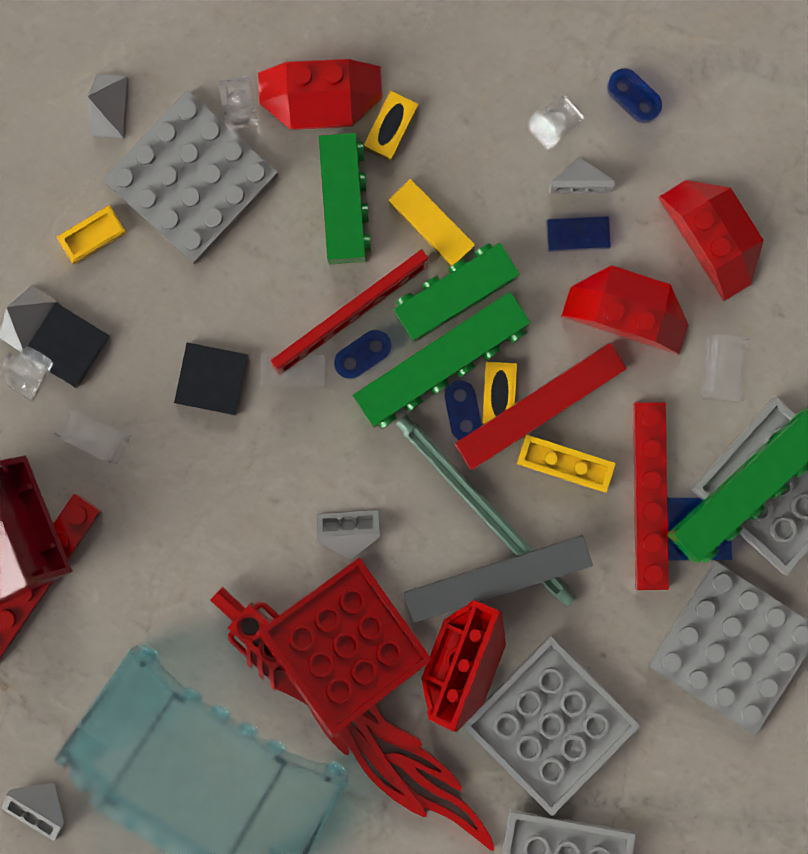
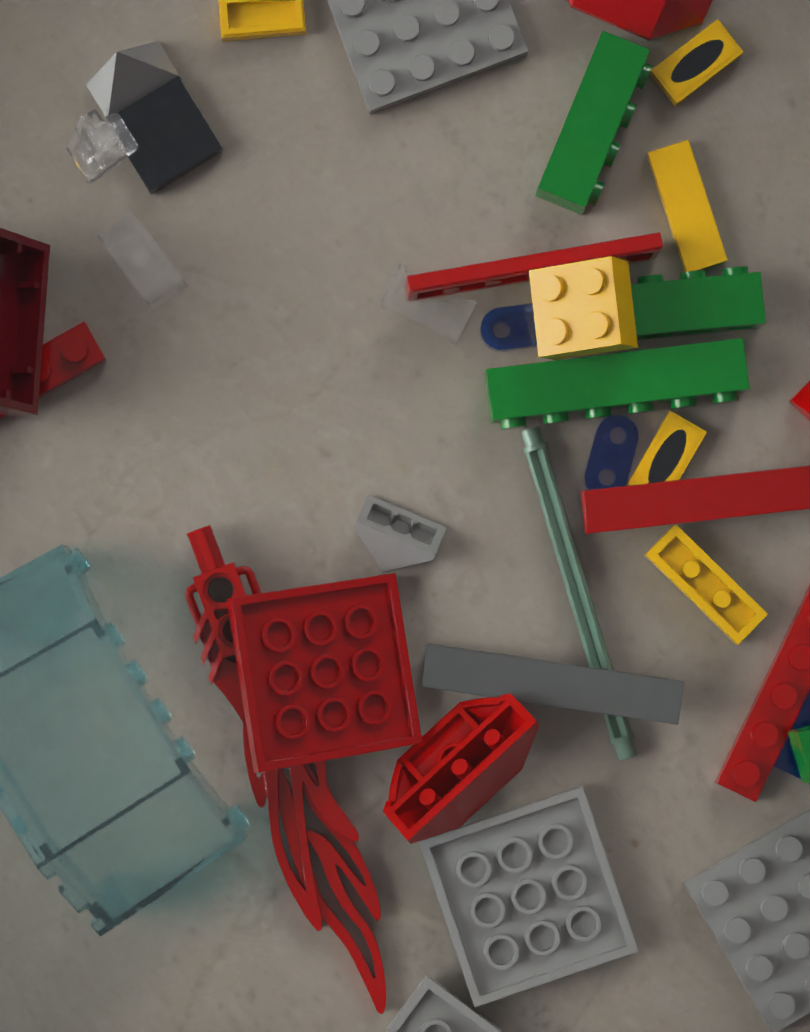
camera: 20 degrees right, 0 degrees up
black tile [174,342,249,416] -> none
none -> yellow brick [529,256,638,360]

